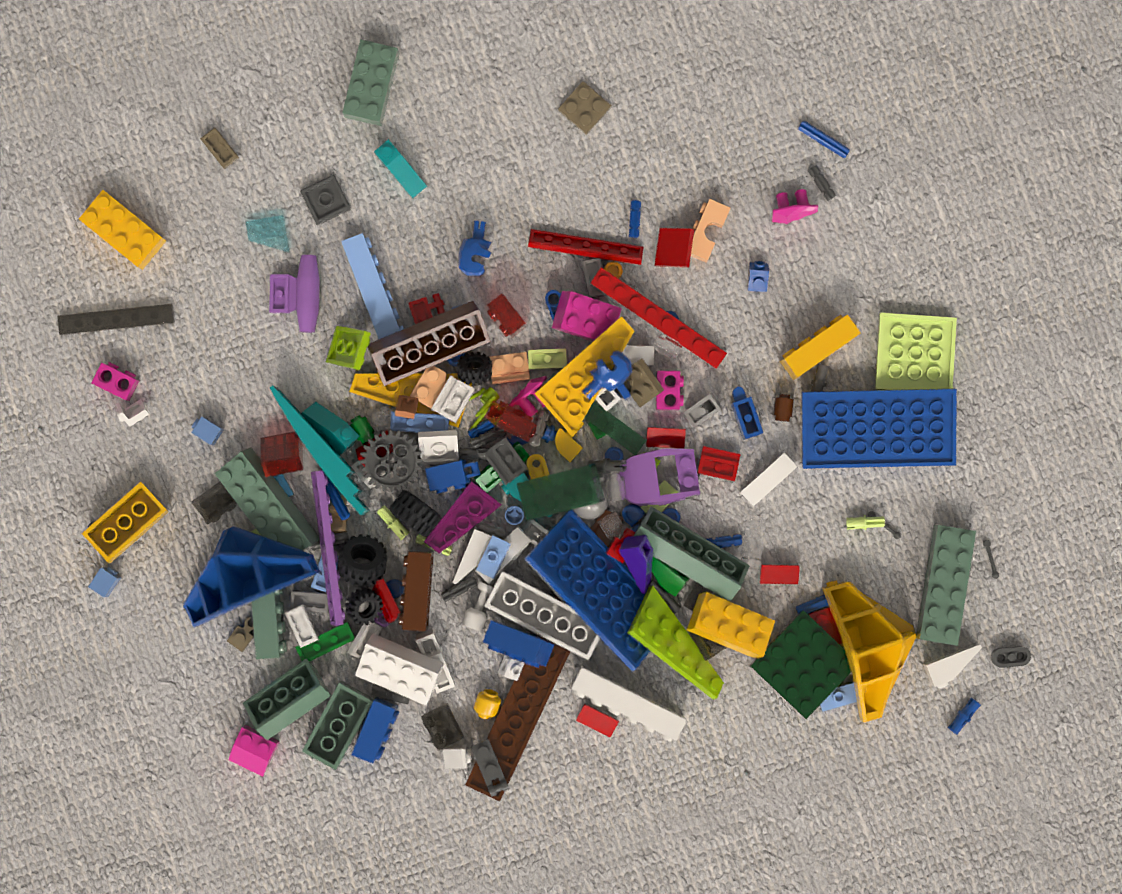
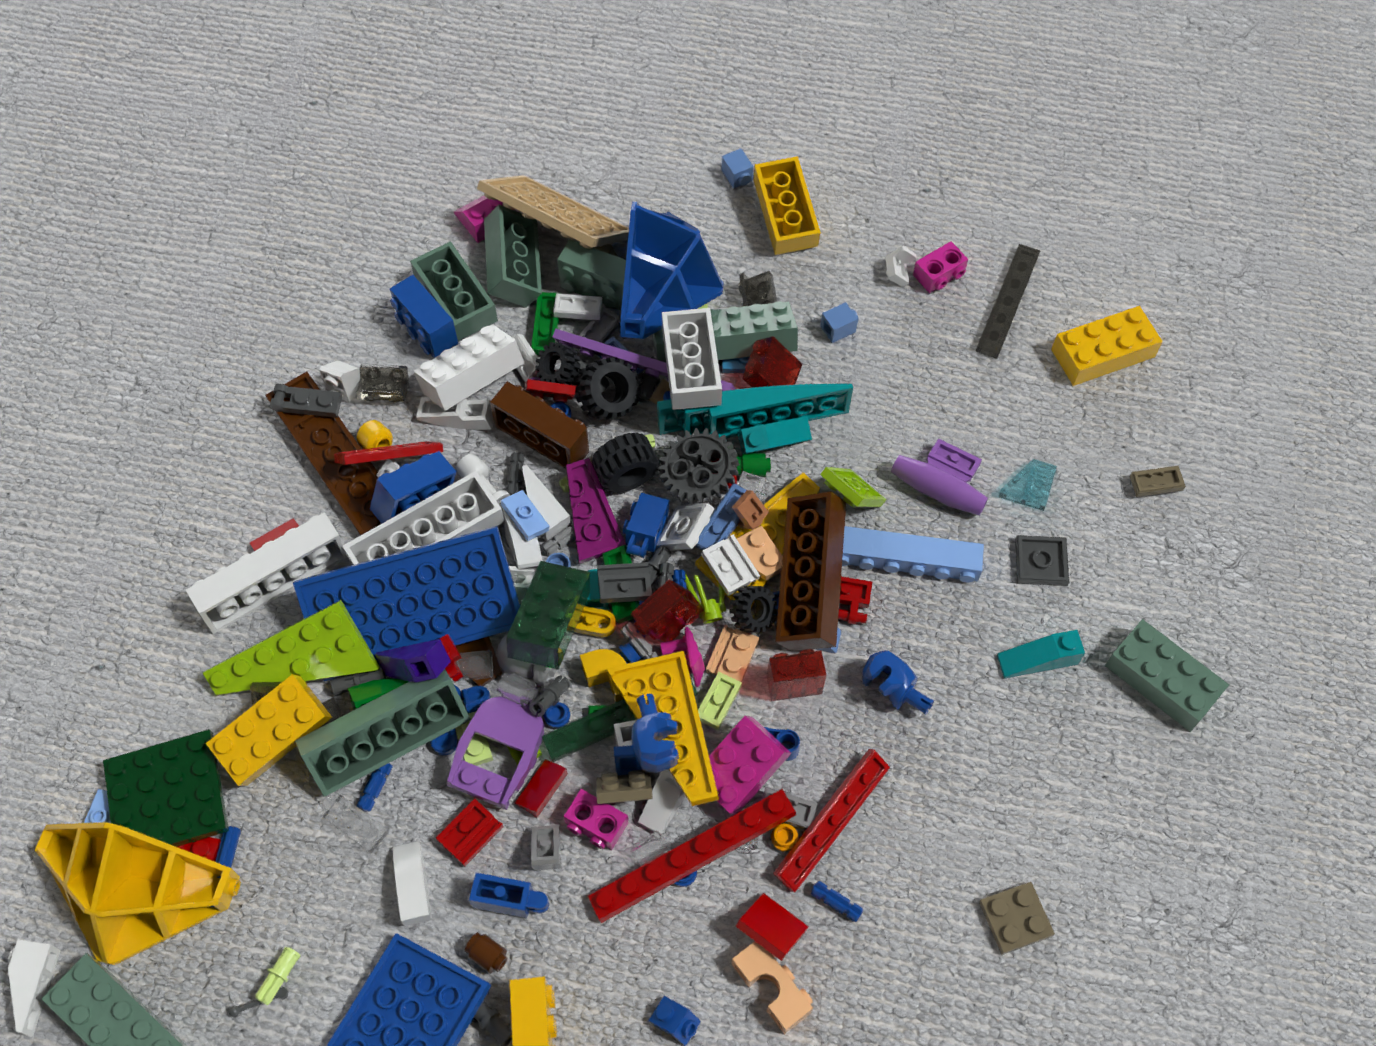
camera: 120 degrees right, 25 degrees down
red slope [760,564,800,584] -> none
none -> red tile [334,441,443,465]
none -> tan plate [477,175,629,249]
none -> white brick [662,308,722,410]

